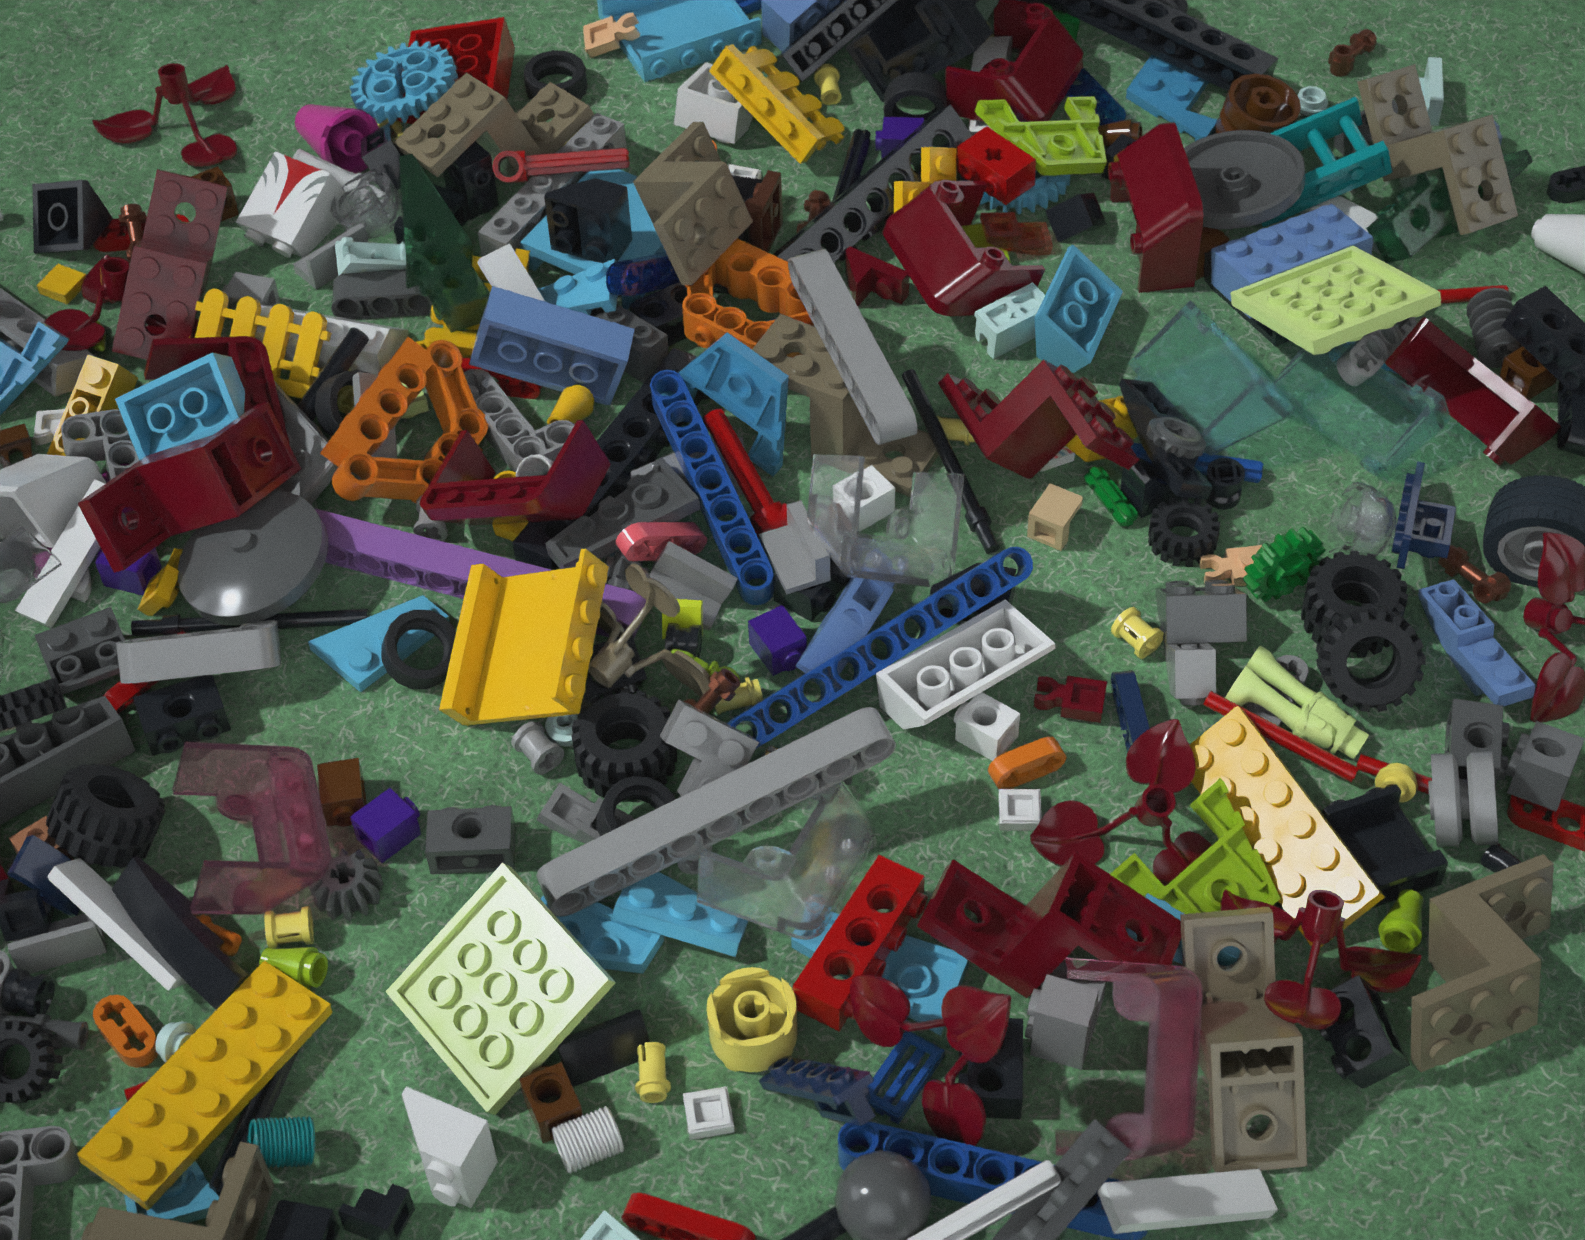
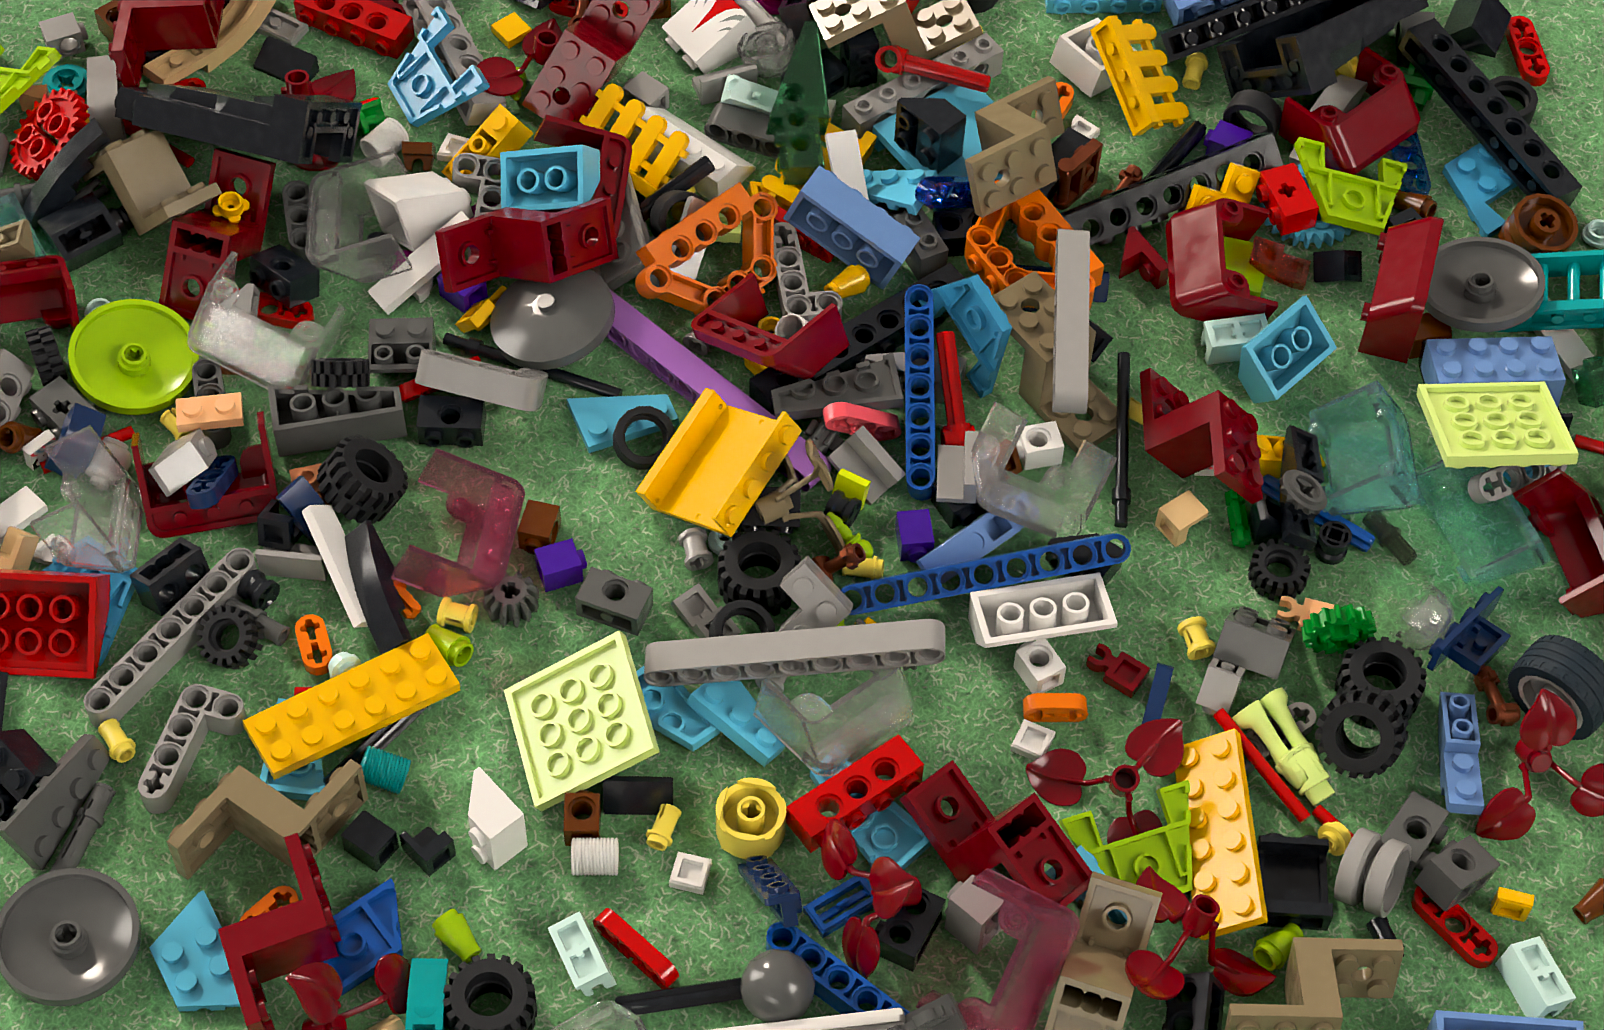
camera: 20 degrees right, 5 degrees up
none -> clear smoke axle [1362,508,1417,566]

